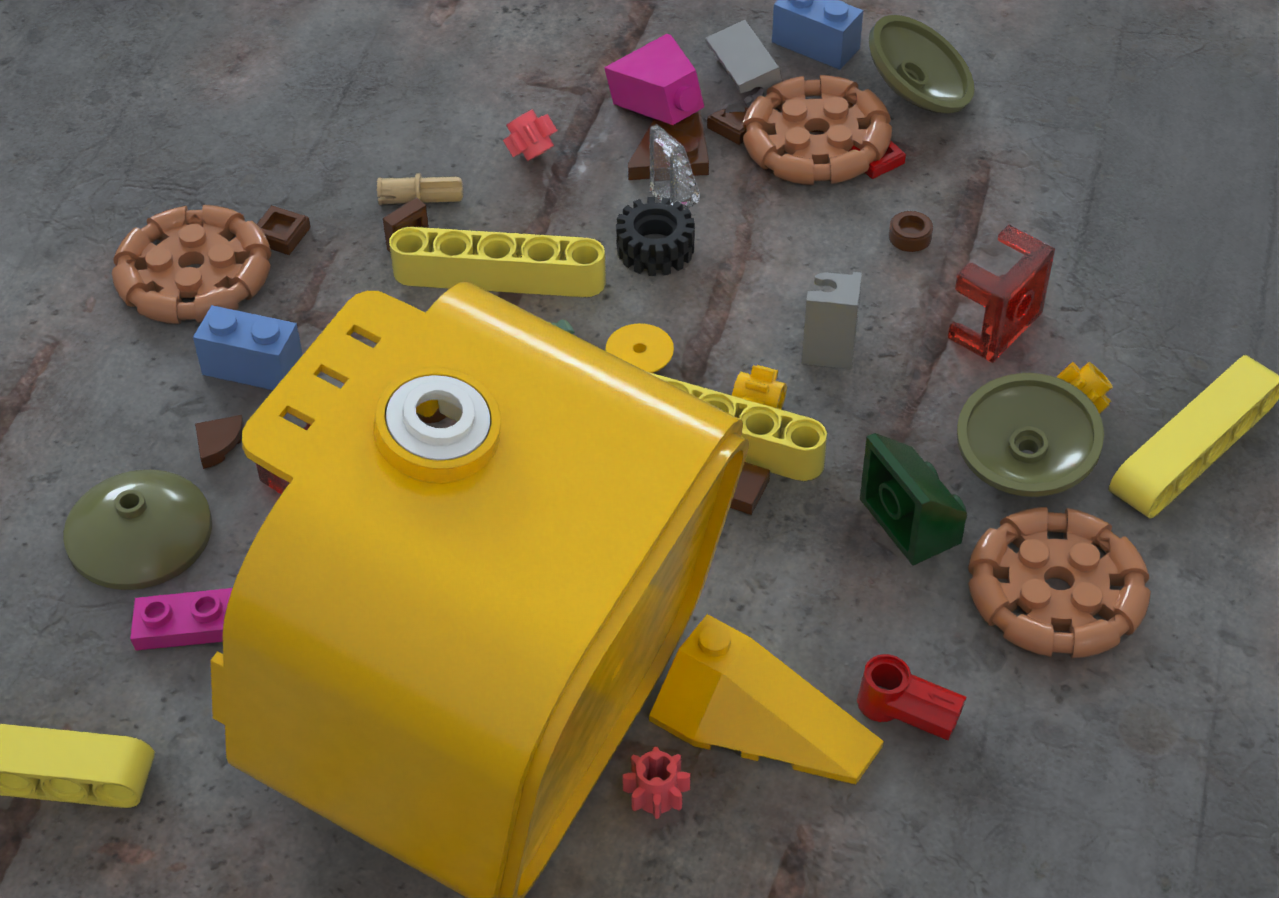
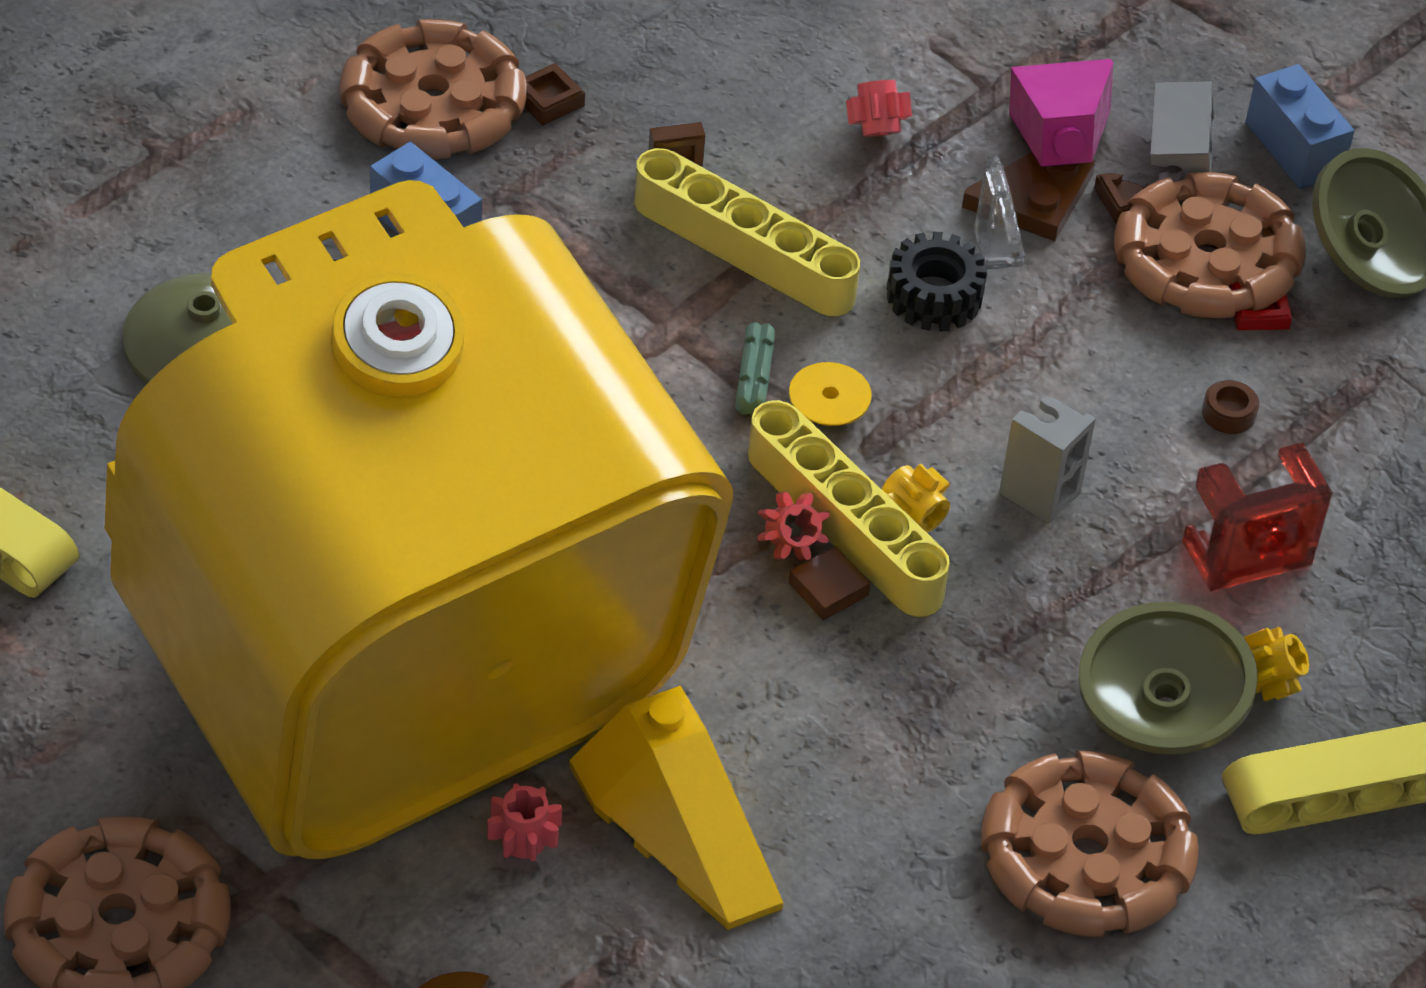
camera: 25 degrees right, 0 degrees up
tan axle [377,173,463,205] -> none
red piece [857,654,967,741] -> none
dark green slope [860,433,967,566] -> none

